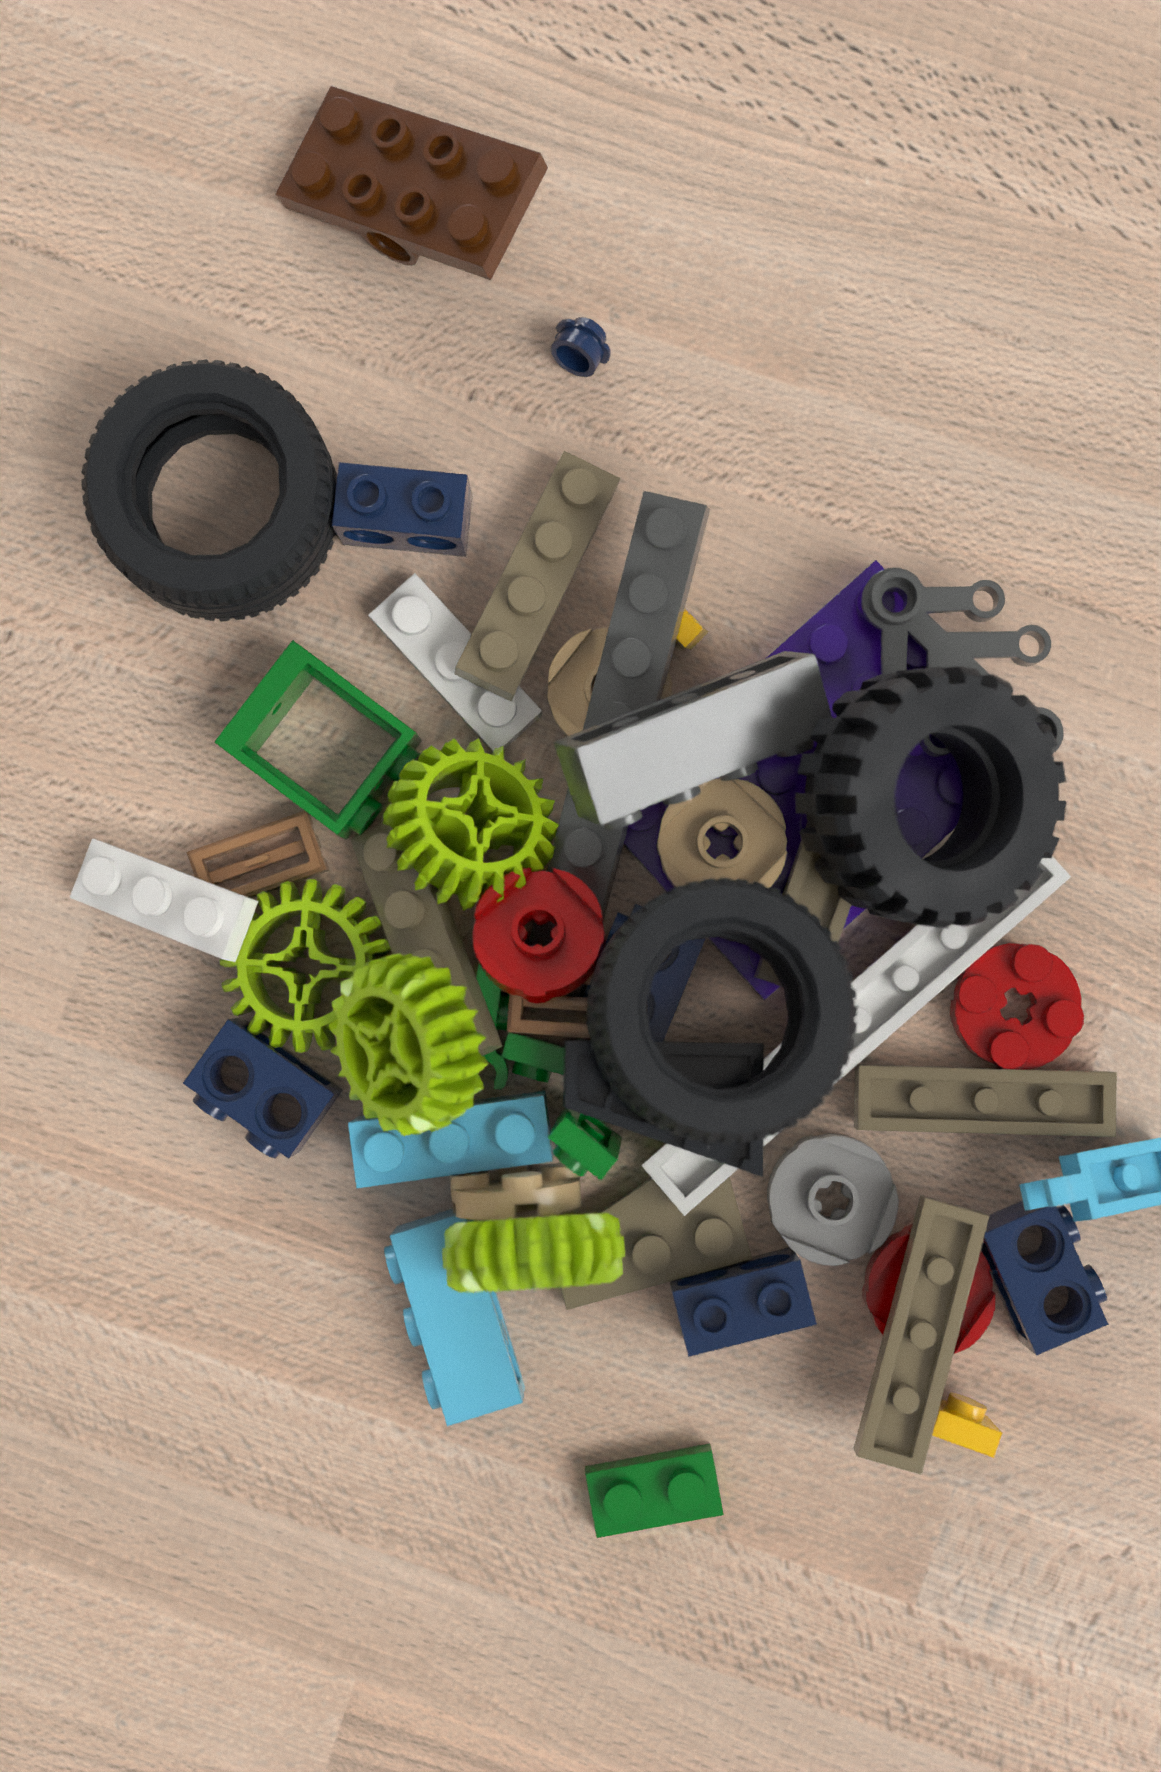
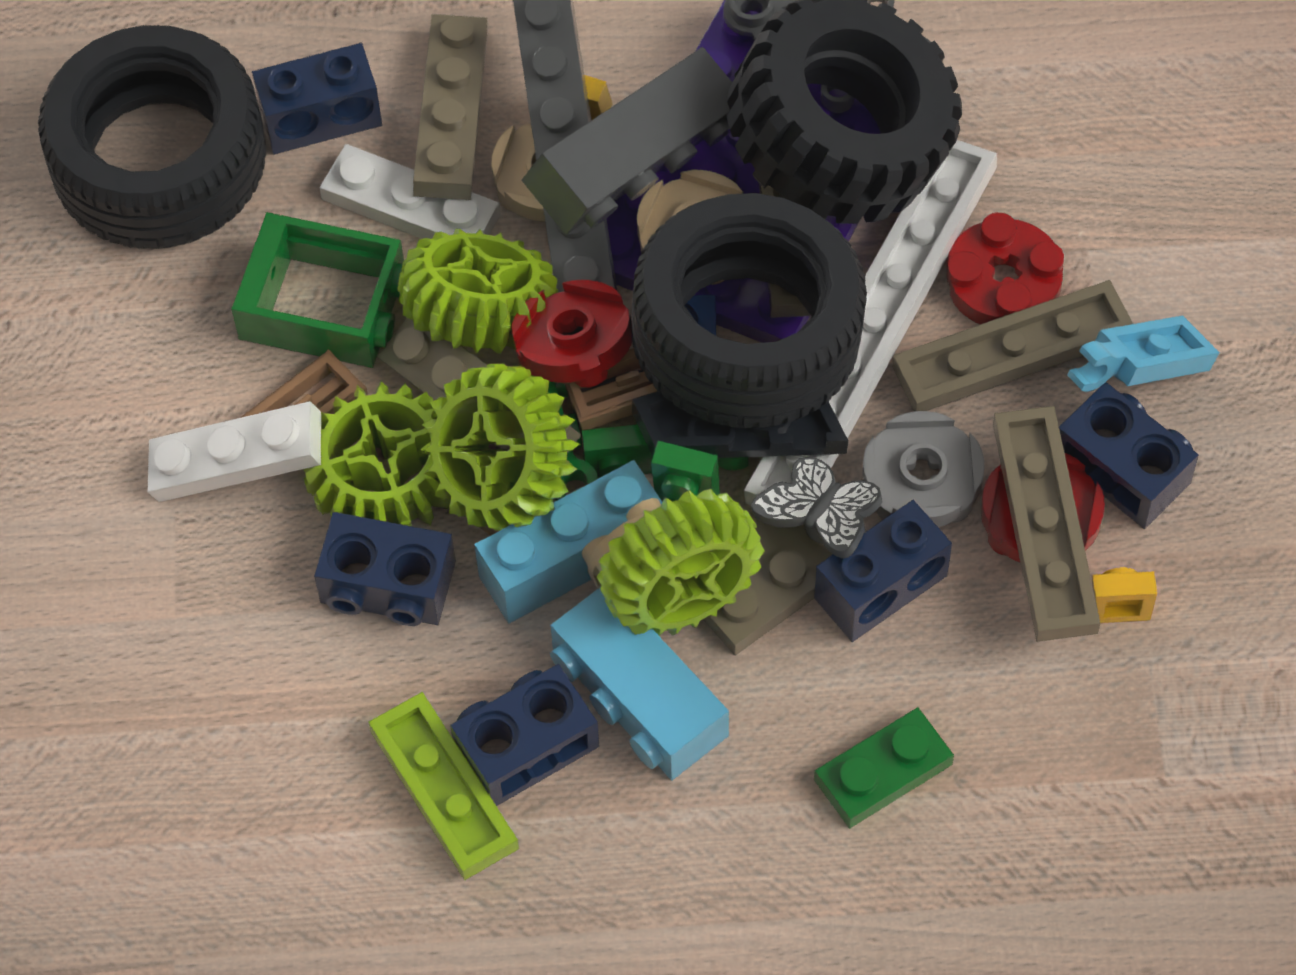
camera: 25 degrees left, 25 degrees down
none -> lime plate [368,691,519,881]
none -> dark blue brick [450,663,600,806]
none -> dark grey animal [751,456,882,559]

